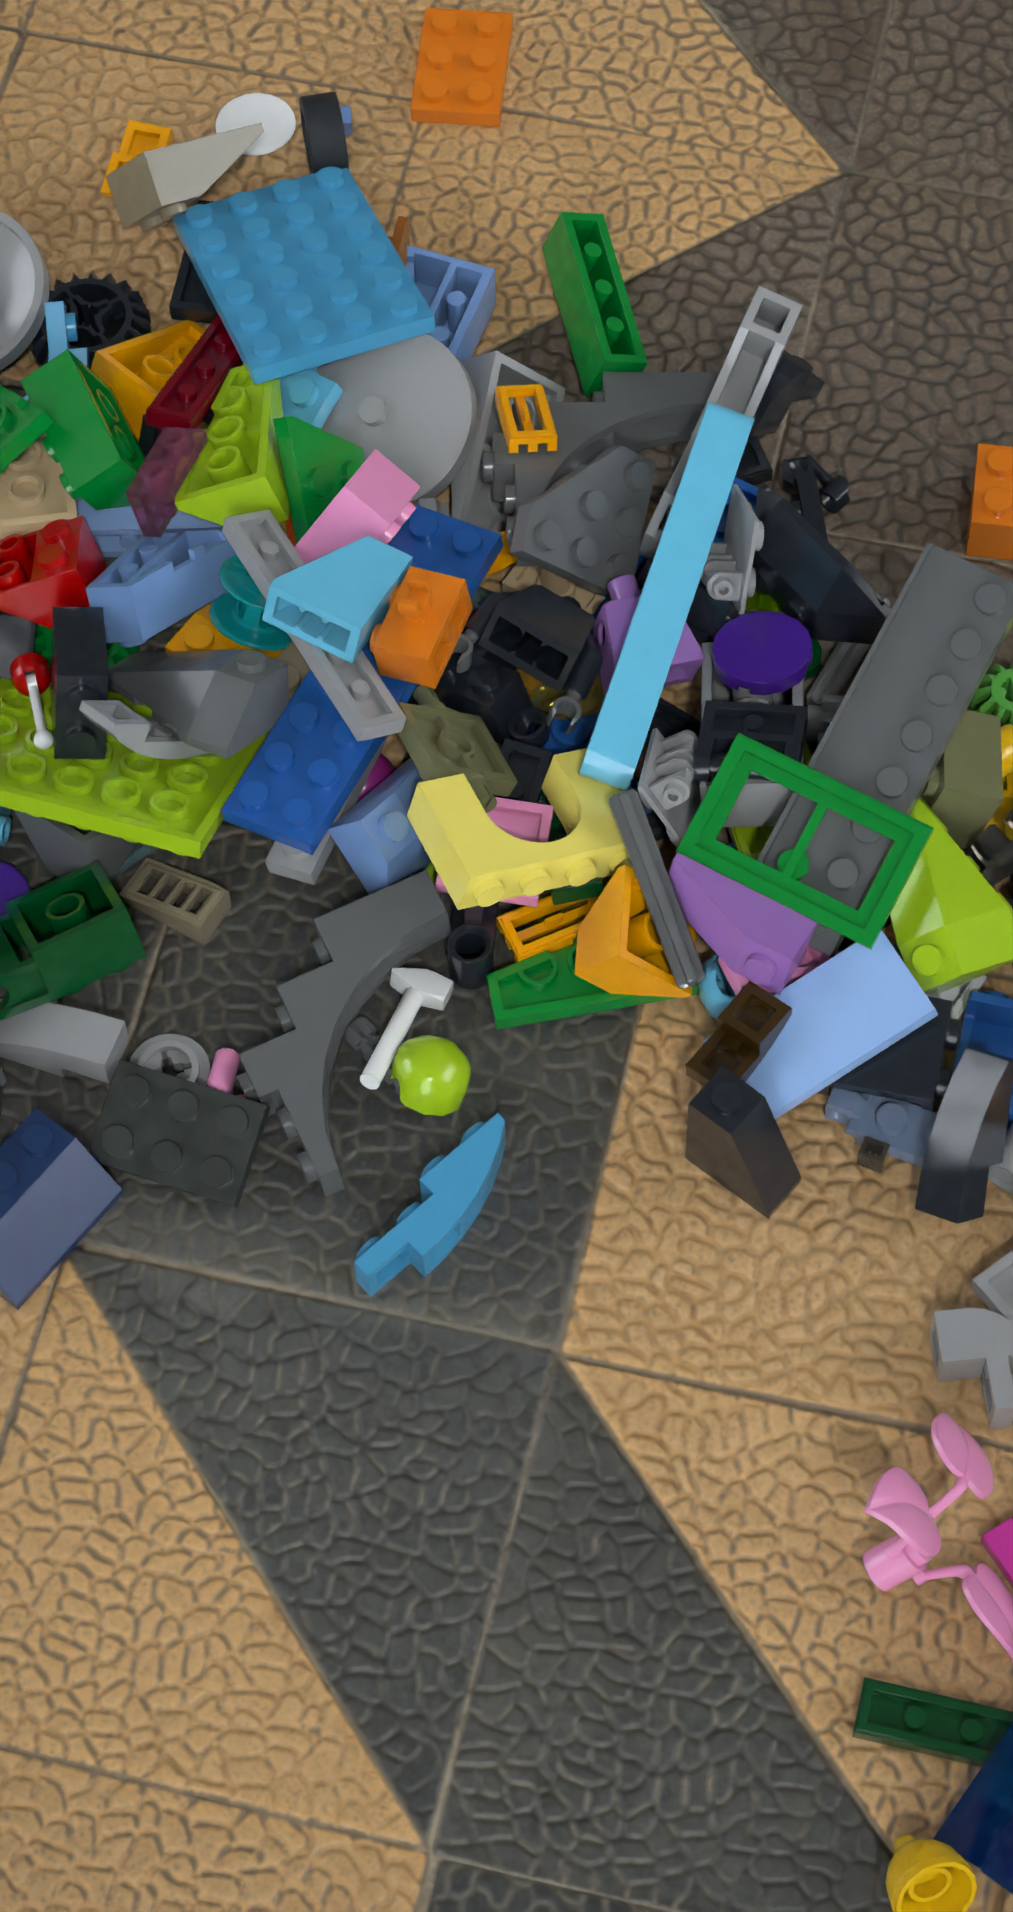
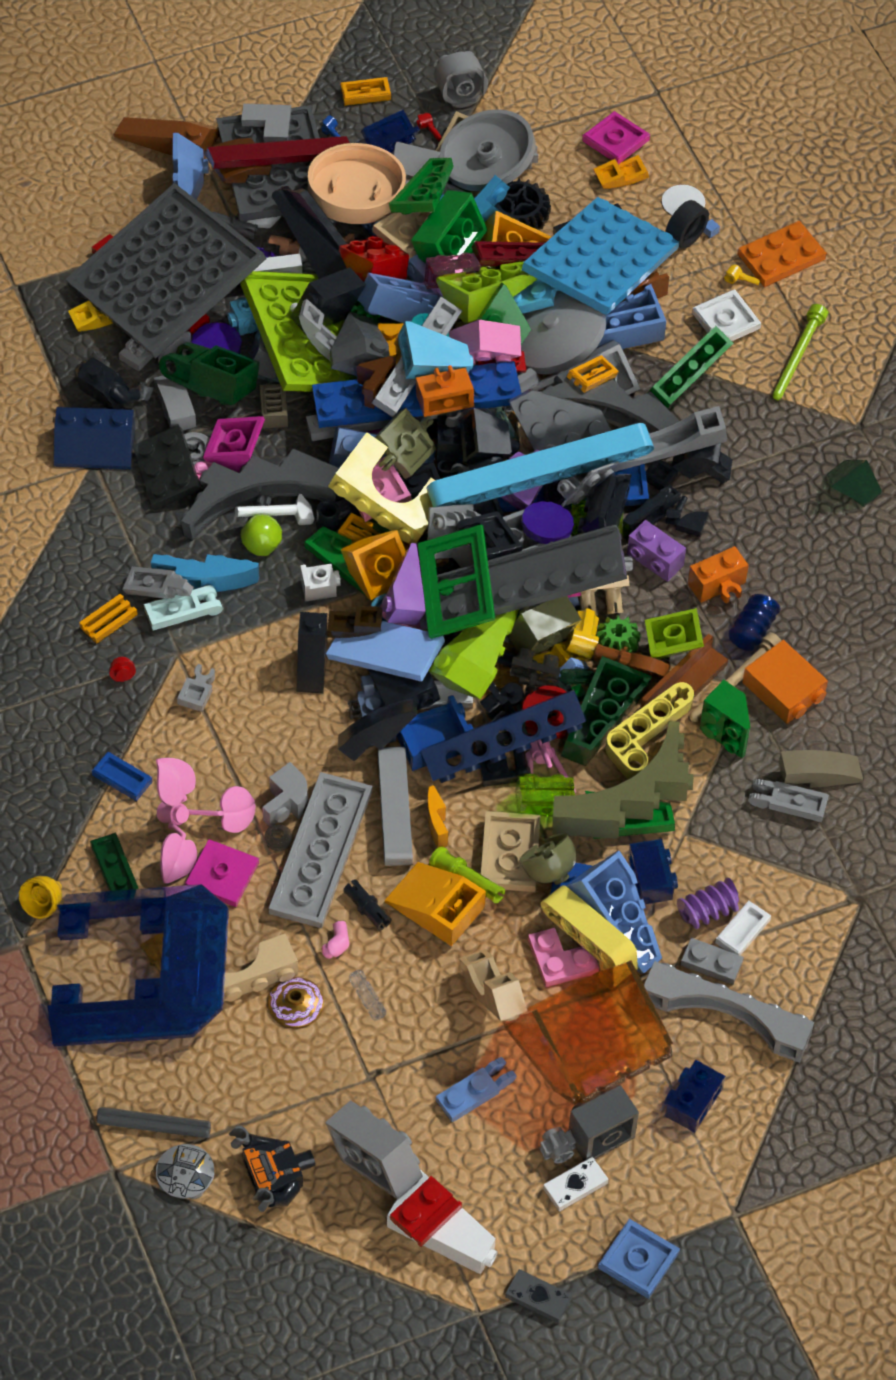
camera: 50 degrees right, 5 degrees down
slope [106,123,264,232] -> none
dark grey axle [608,789,706,989] -> none
none -> light orange tile [79,594,138,644]
none -> blue tile [92,752,153,802]
none -> red plate [109,657,136,682]
none -> light grey hinge [122,566,194,599]
none -> light aqua plate [144,585,223,631]
none -> light grey plate [177,664,215,712]
none -> dark pink slope [203,416,265,473]
none -> white brick [300,564,341,602]
none -> reddish brown slope [357,356,396,409]
none -> dark pink plate [582,111,650,164]
none -> medium lavender brick [627,520,686,582]
none -> black tile [676,511,709,537]
none -> white plate [692,289,761,341]
none -> yellow hand [724,265,760,285]
none -> lime piece [772,304,829,400]
none -> clear green slope [827,460,882,507]

